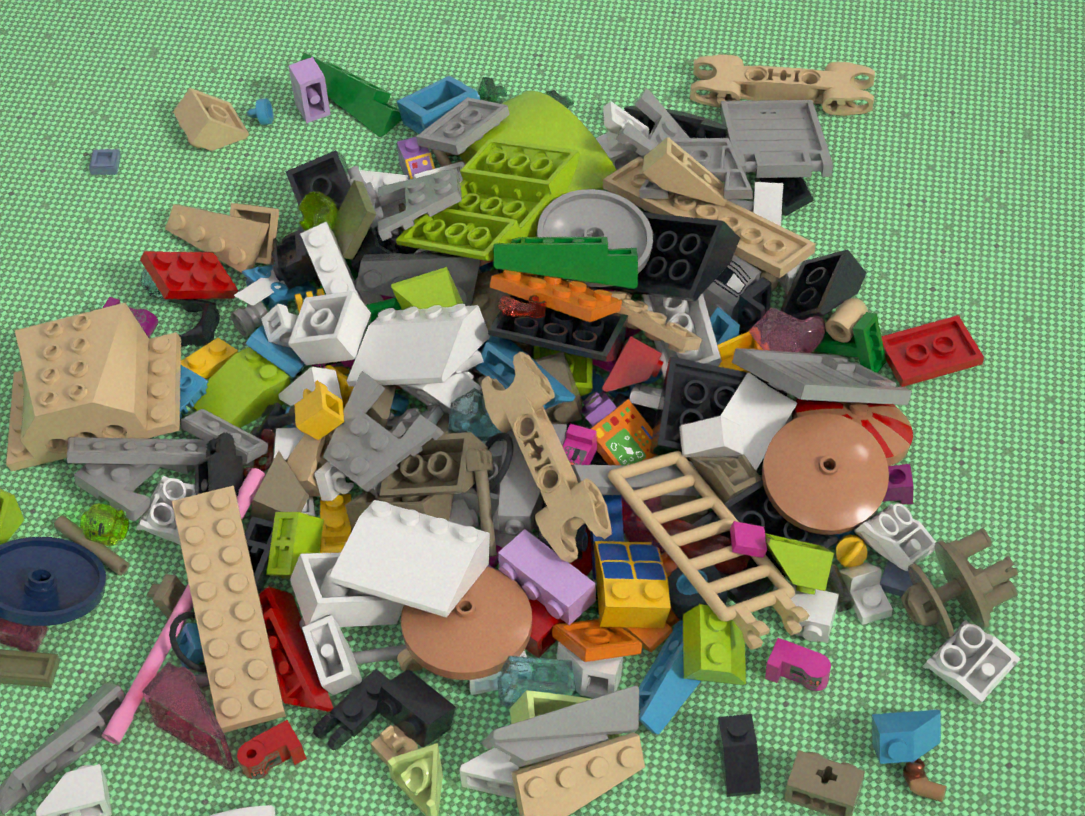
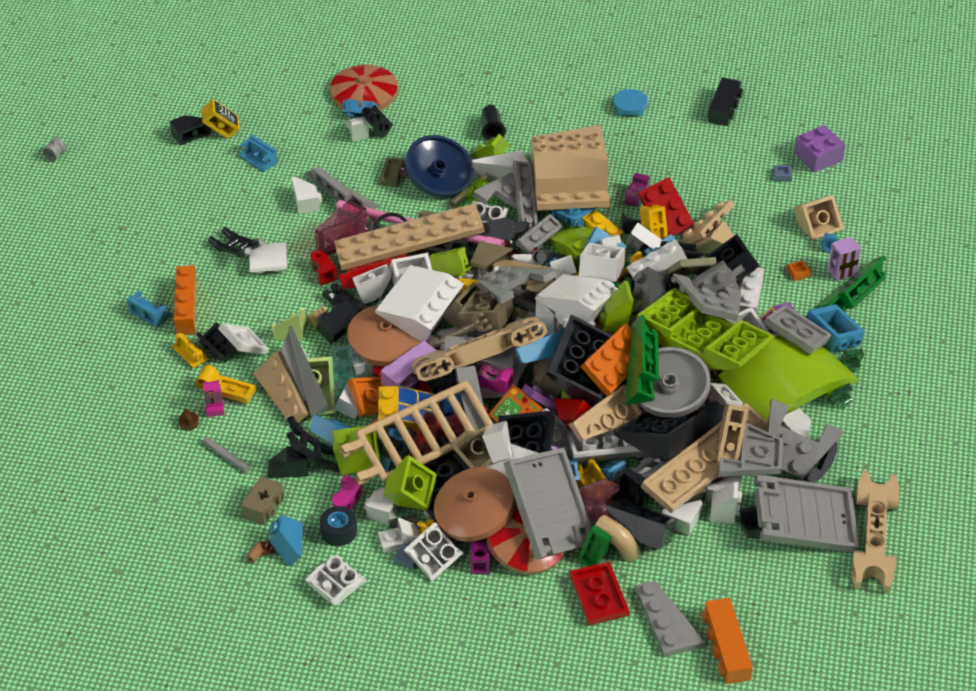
camera: 90 degrees right, 5 degrees down
yellow brick [294,380,344,440] -> none
clear neon green hair [299,191,338,231] -> none
clear red arm [498,295,547,318] -> none
white slope [603,101,649,151] -> none
dark pink tile [730,521,767,558] -> none
dark tan piece [901,528,1018,639] -> none
none -> black piece [286,416,340,472]
none -> black wheel [319,506,358,546]
none -> white slope [472,150,528,178]
none -> light grey wing [635,580,705,657]
none -> yellow hinge [639,204,668,240]
none -> orange brick [701,597,753,684]
none -> orange tile [786,260,811,281]
none -> medium lavender brick [794,125,845,173]

